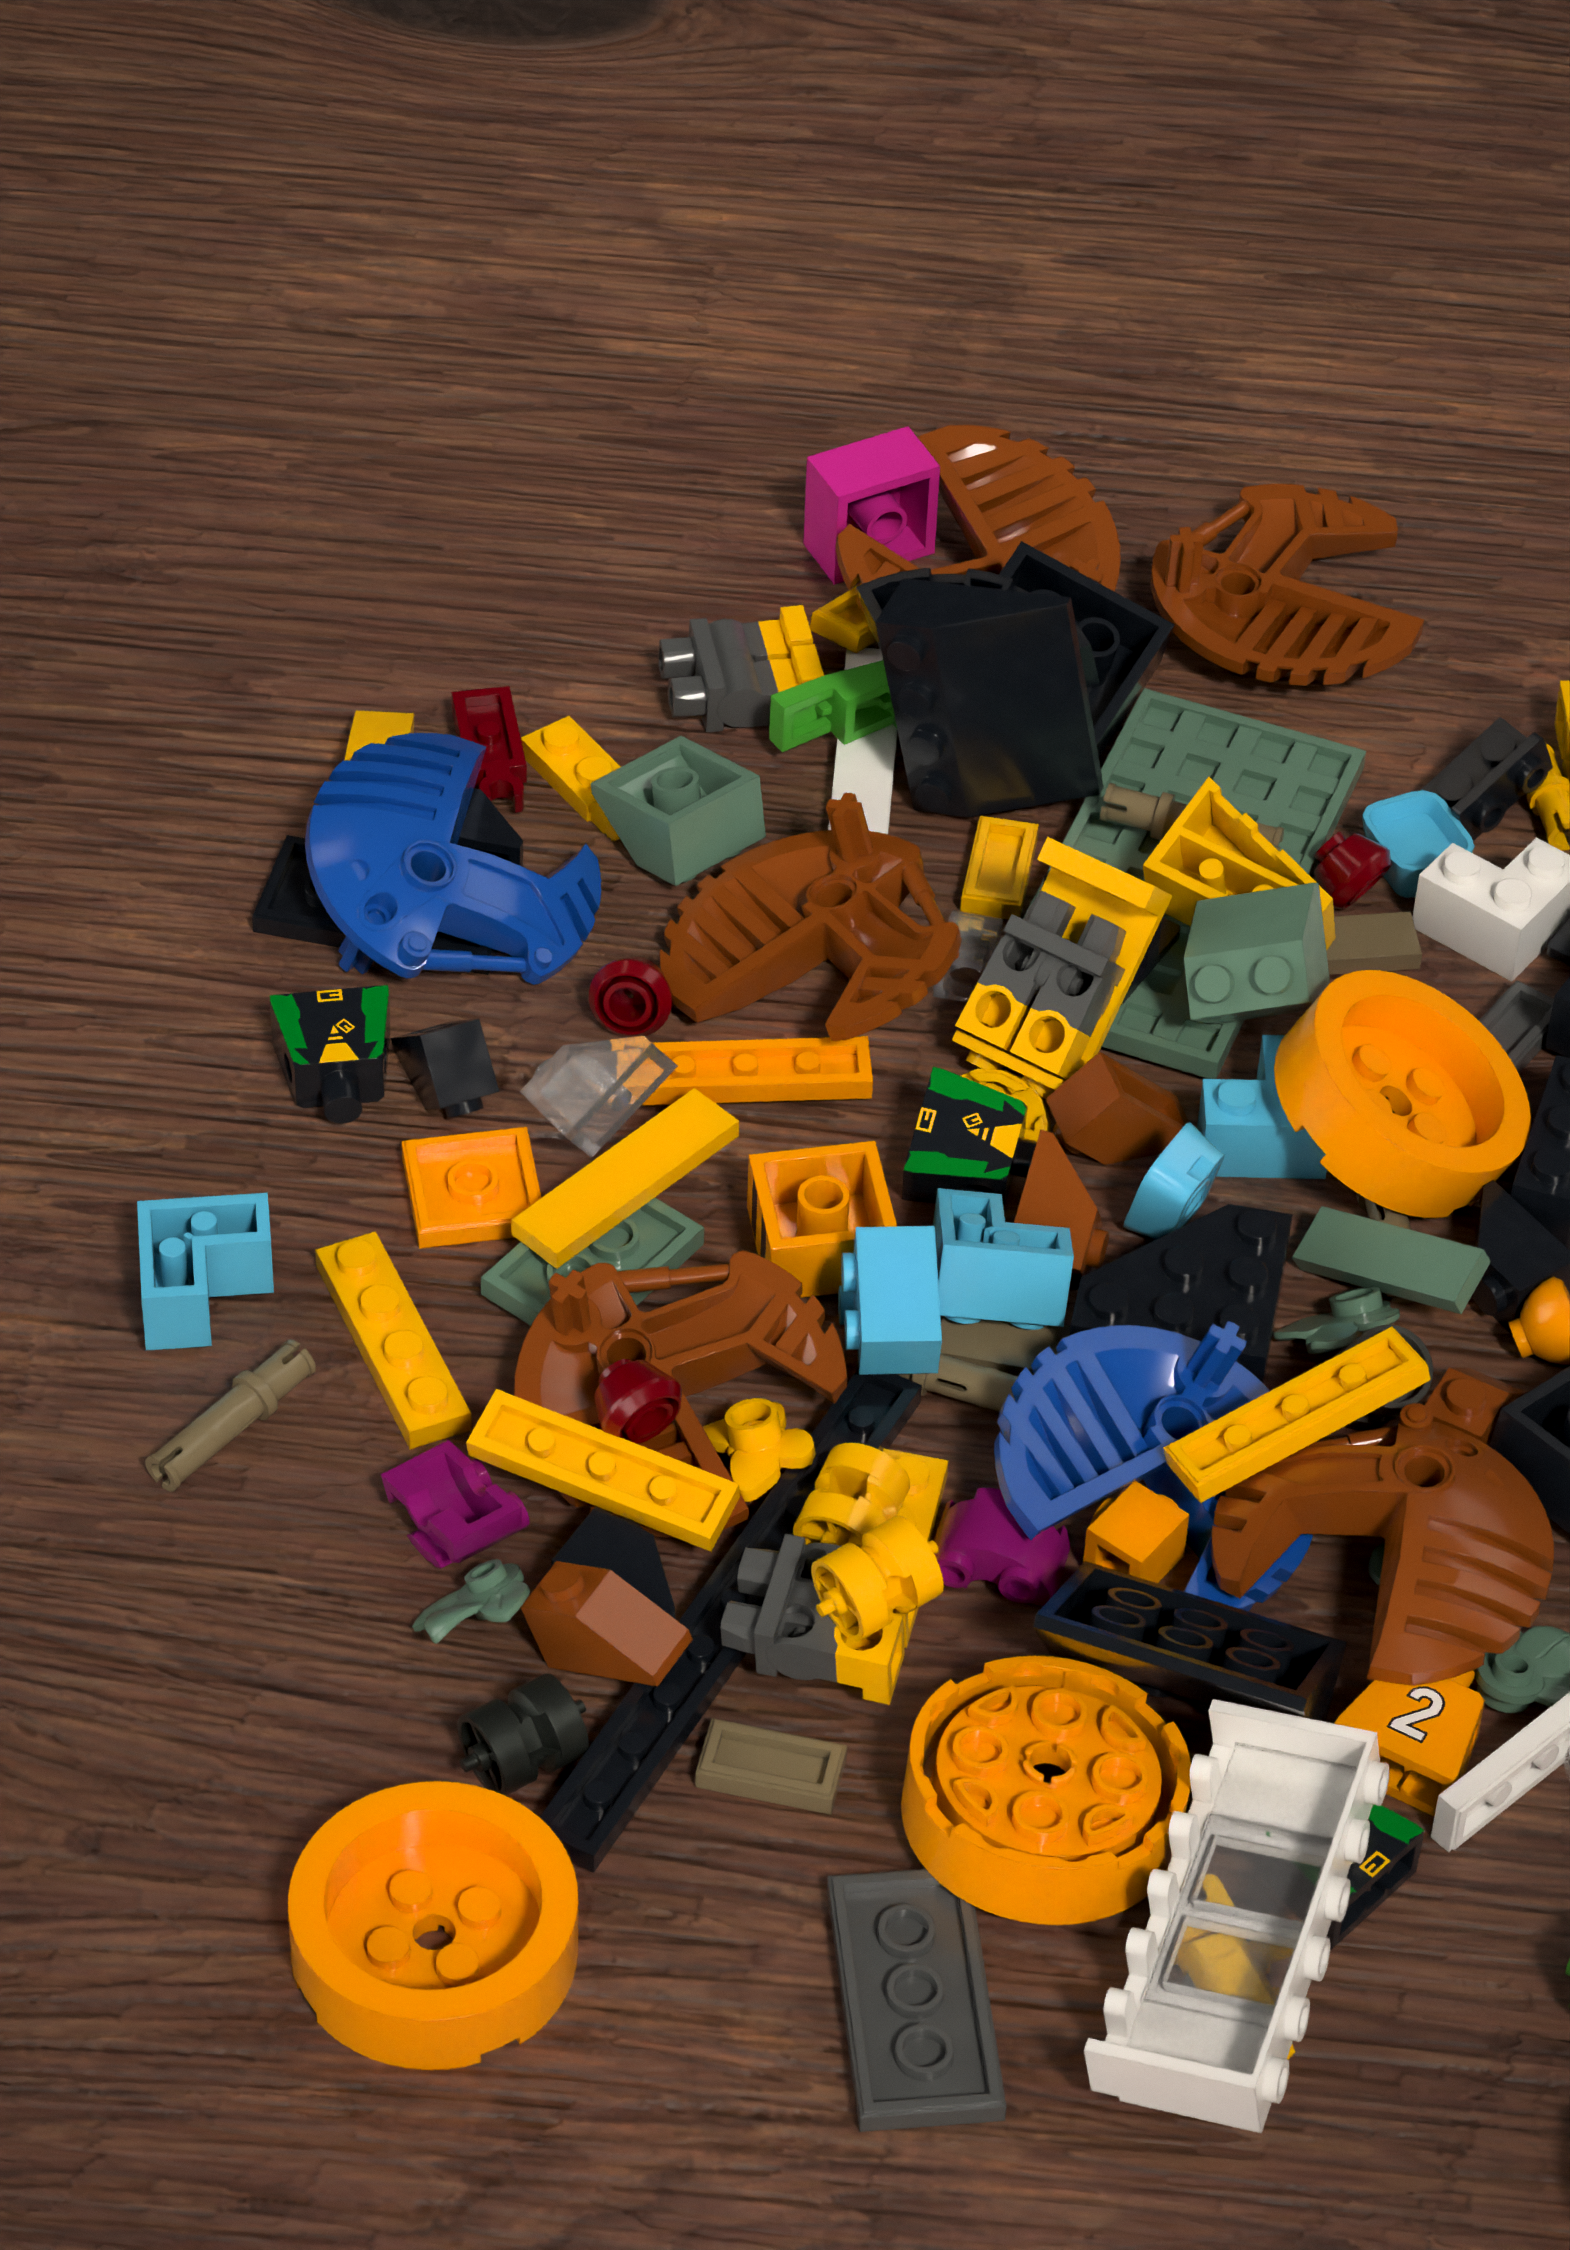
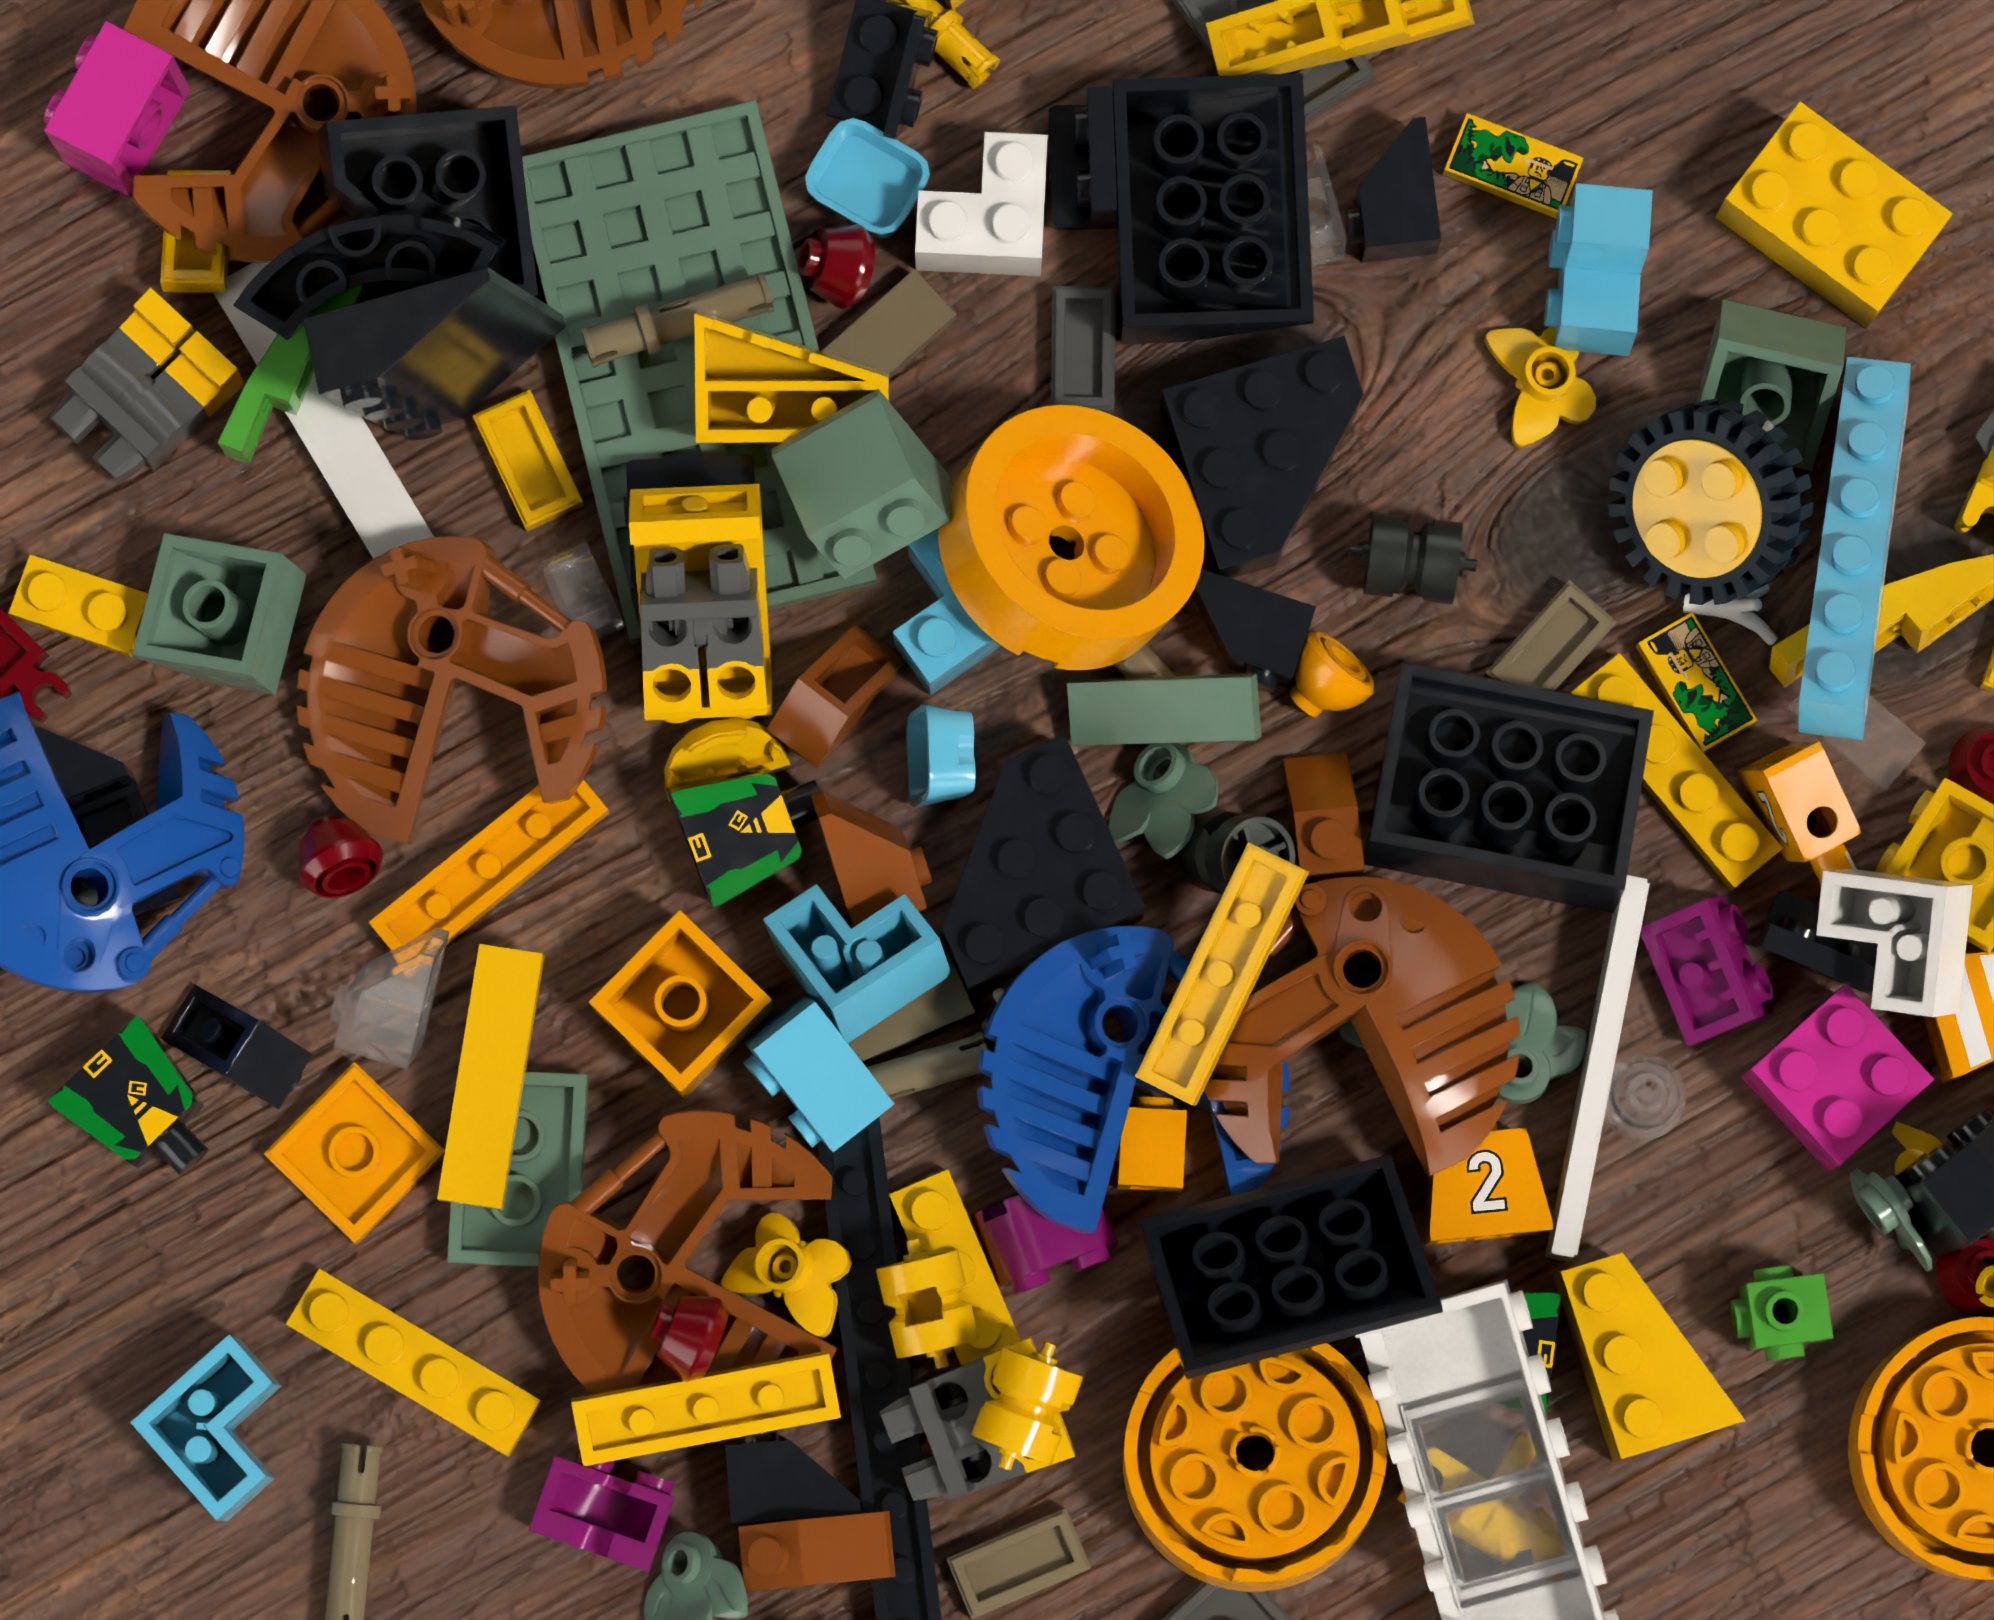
camera: 35 degrees left, 35 degrees up
none -> yellow wedge [1553,1252,1745,1462]

